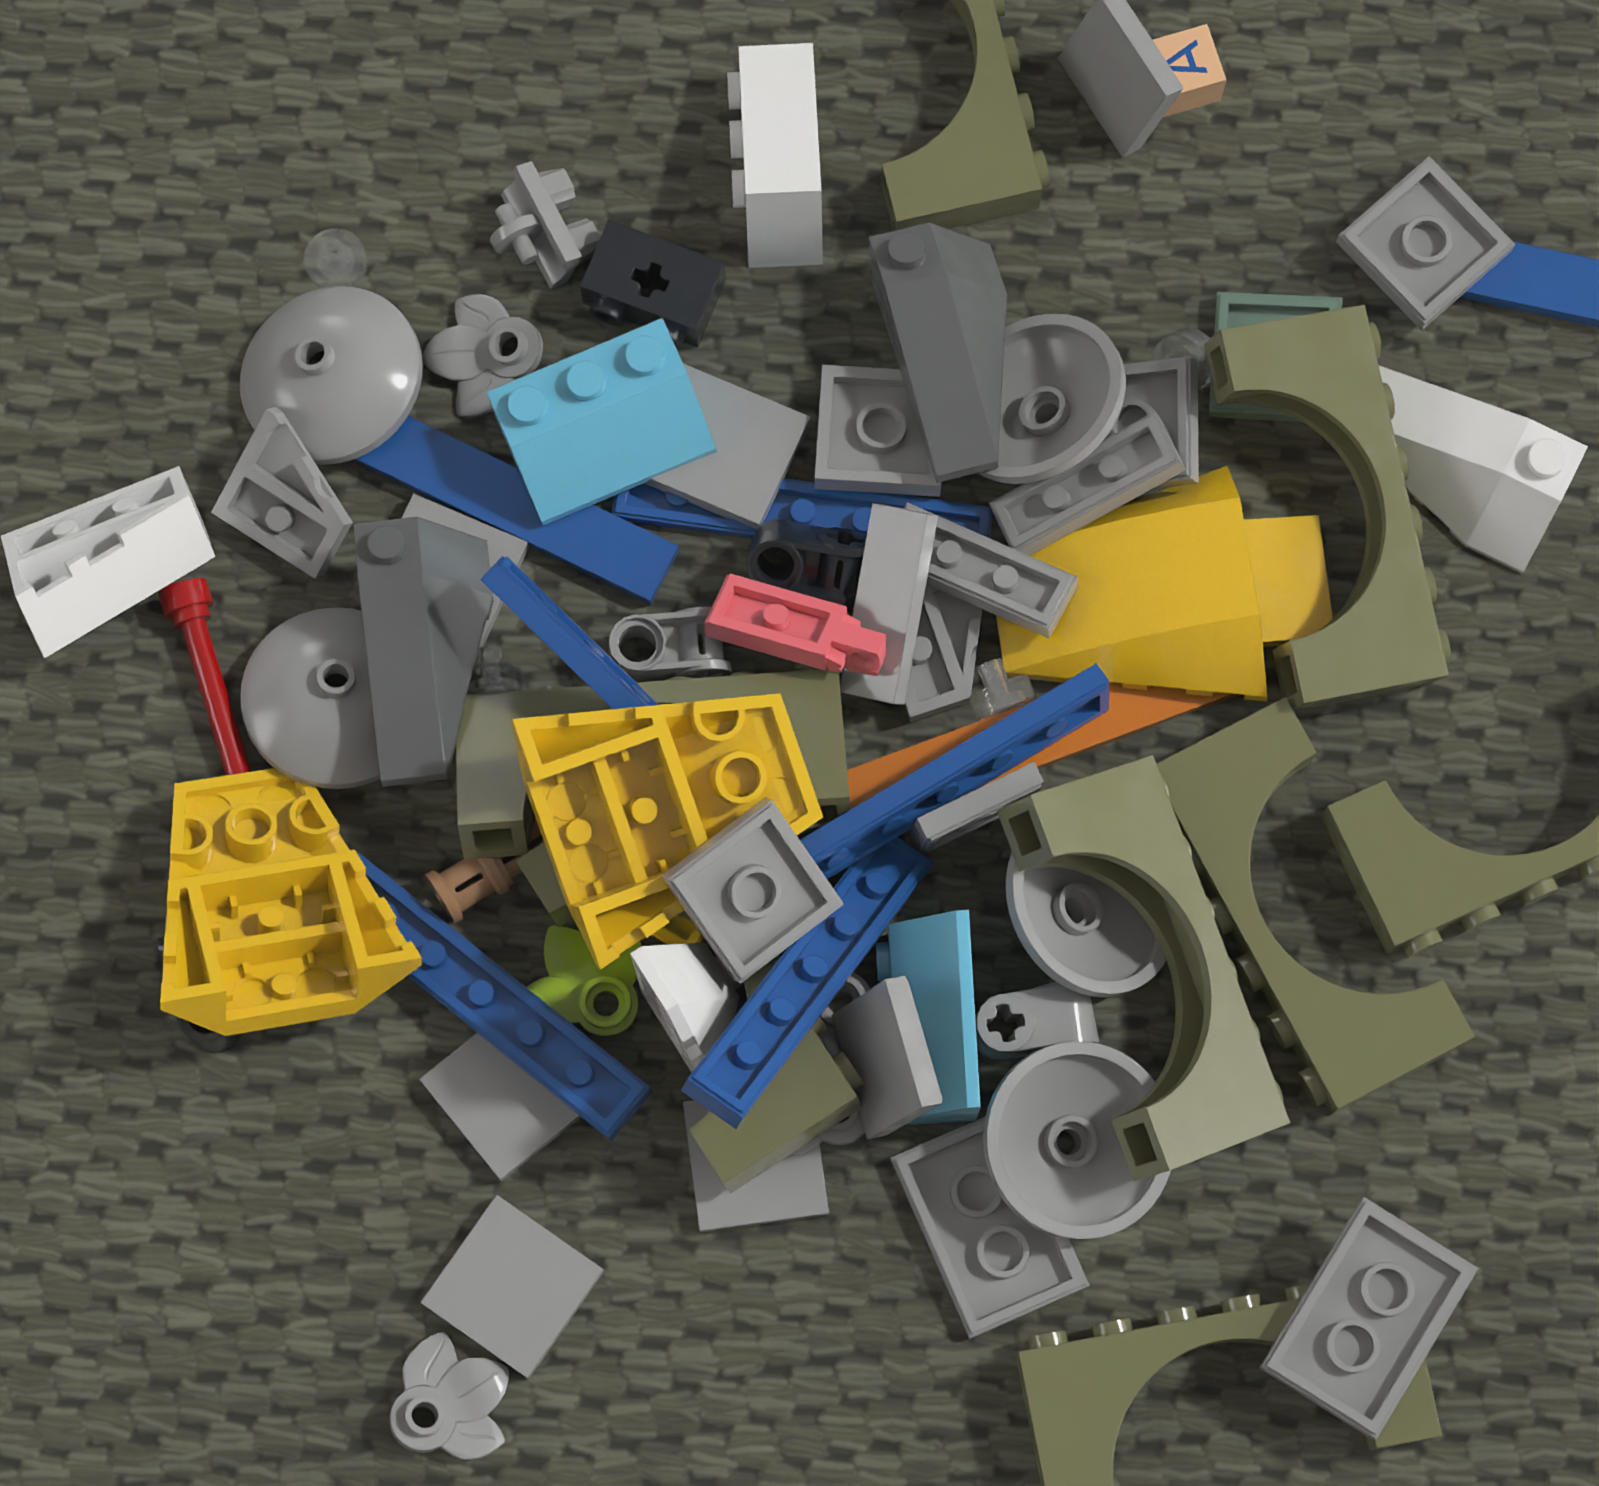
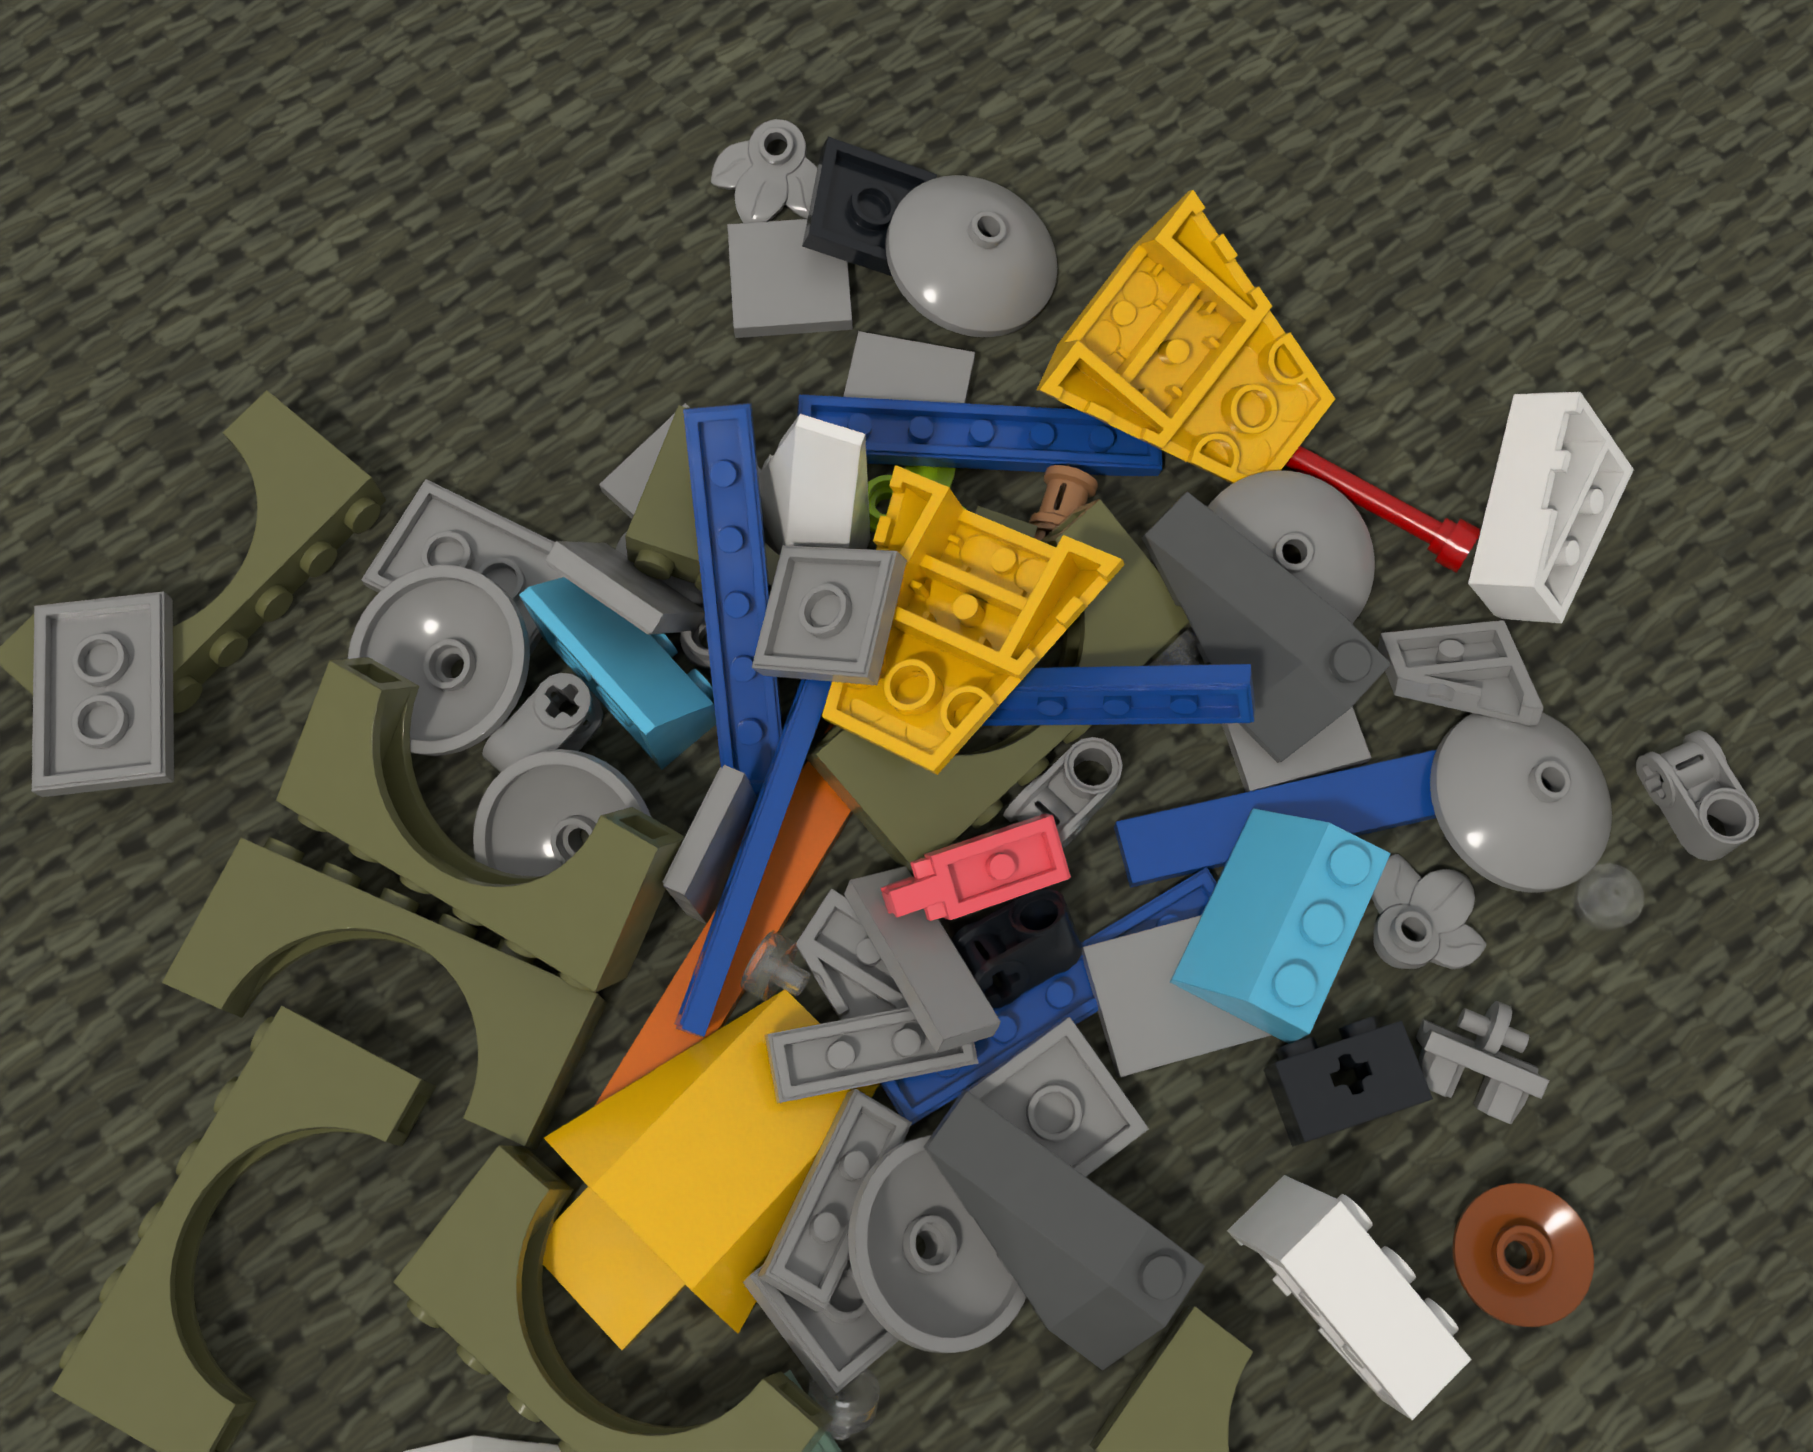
camera: 140 degrees right, 5 degrees down
none -> black plate [802,136,937,276]
none -> light grey dish [886,175,1057,337]
none -> dark orange dish [1452,1183,1594,1327]
none -> light grey piece [1636,730,1759,861]

